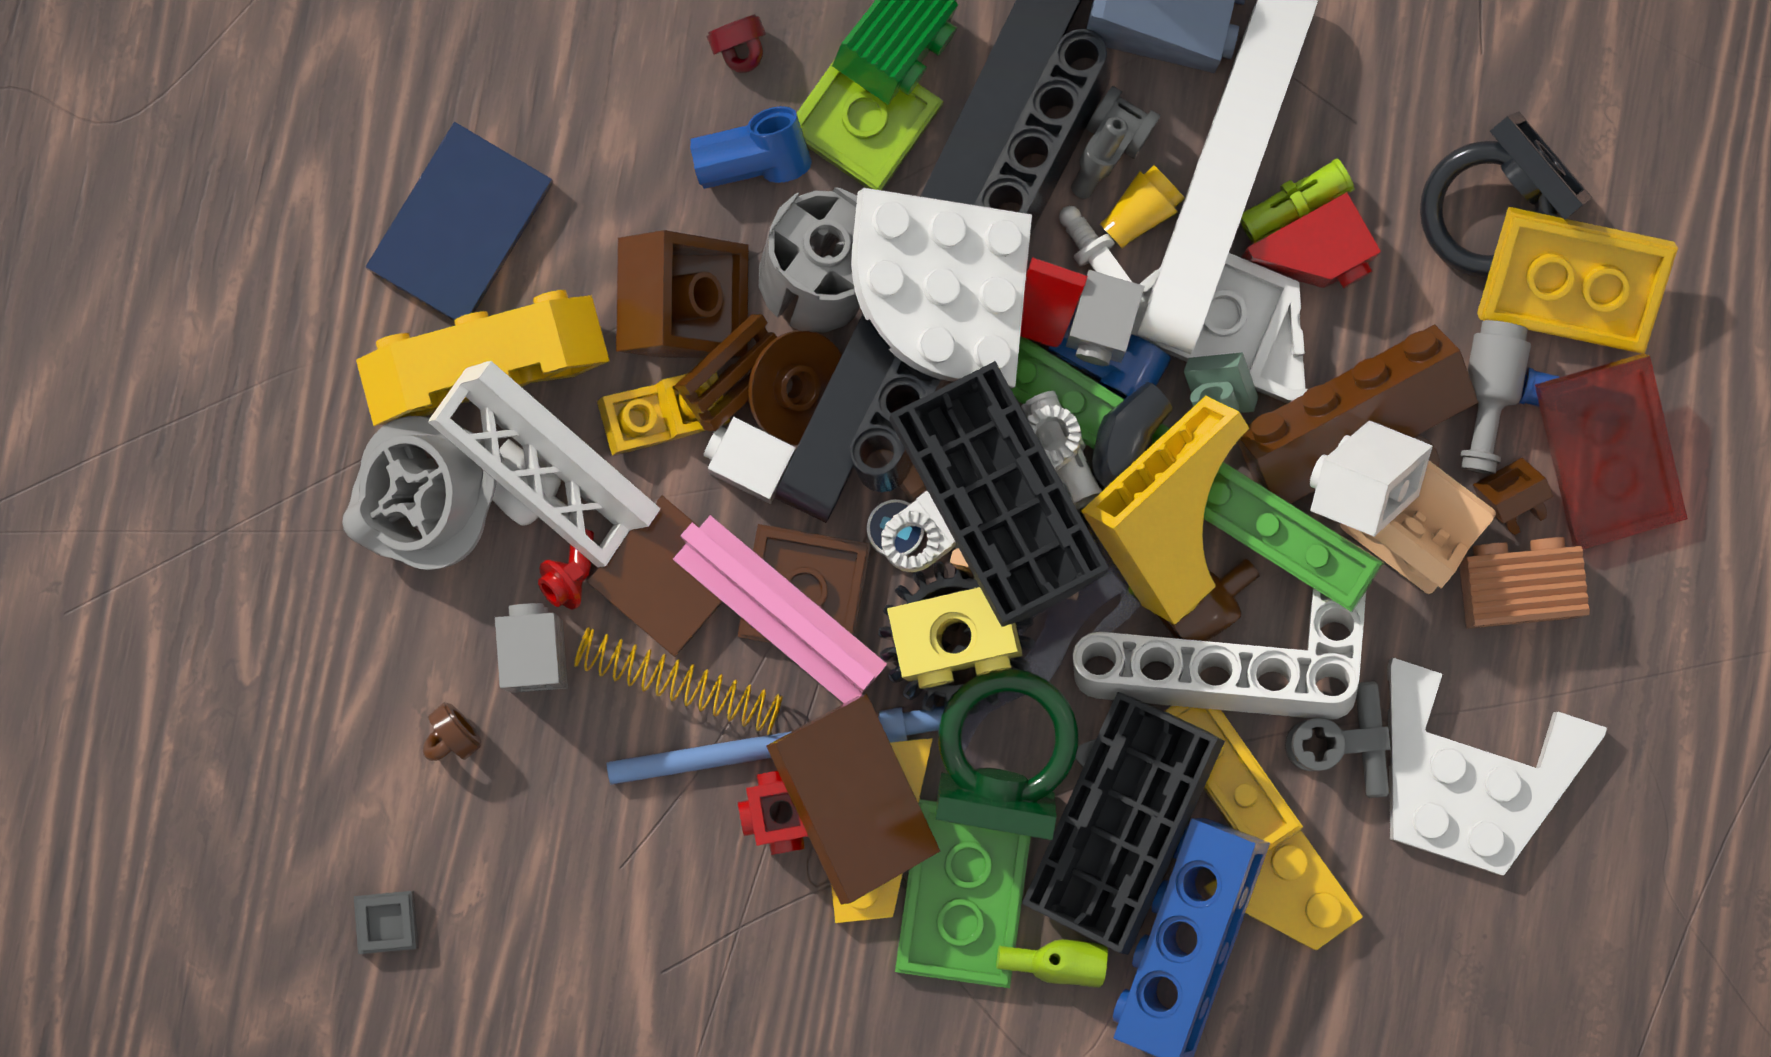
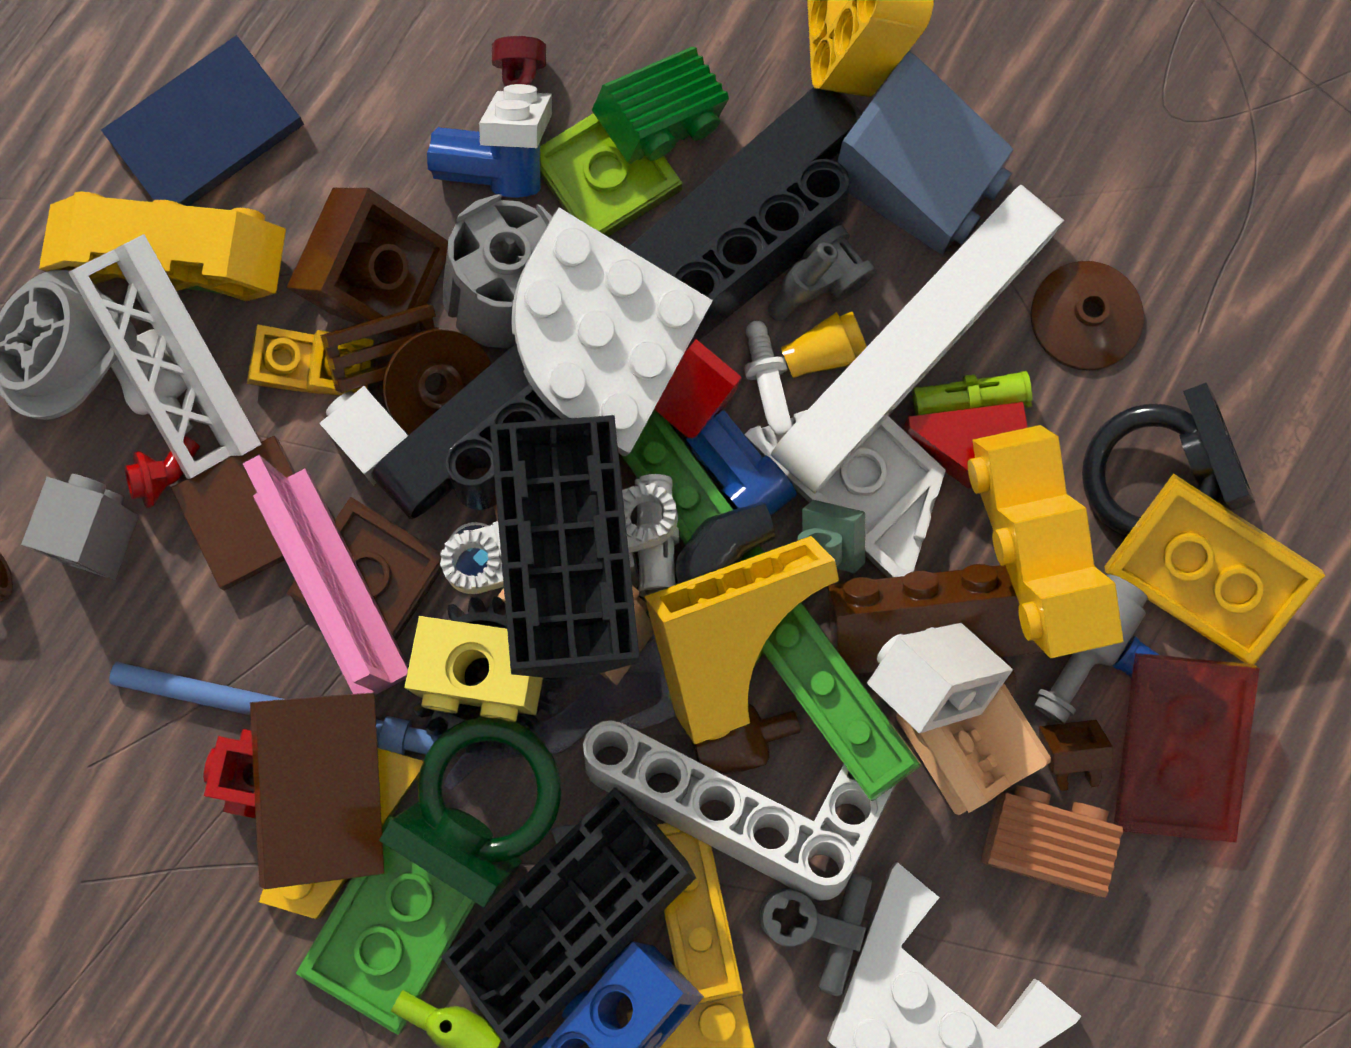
camera: 30 degrees right, 5 degrees down
yellow piece [574,627,783,735] -> none
light grey brick [1066,270,1145,366] -> none
none -> white plate [479,84,552,148]
none -> yellow brick [968,425,1124,658]
none -> reddish brown dish [1031,261,1144,370]

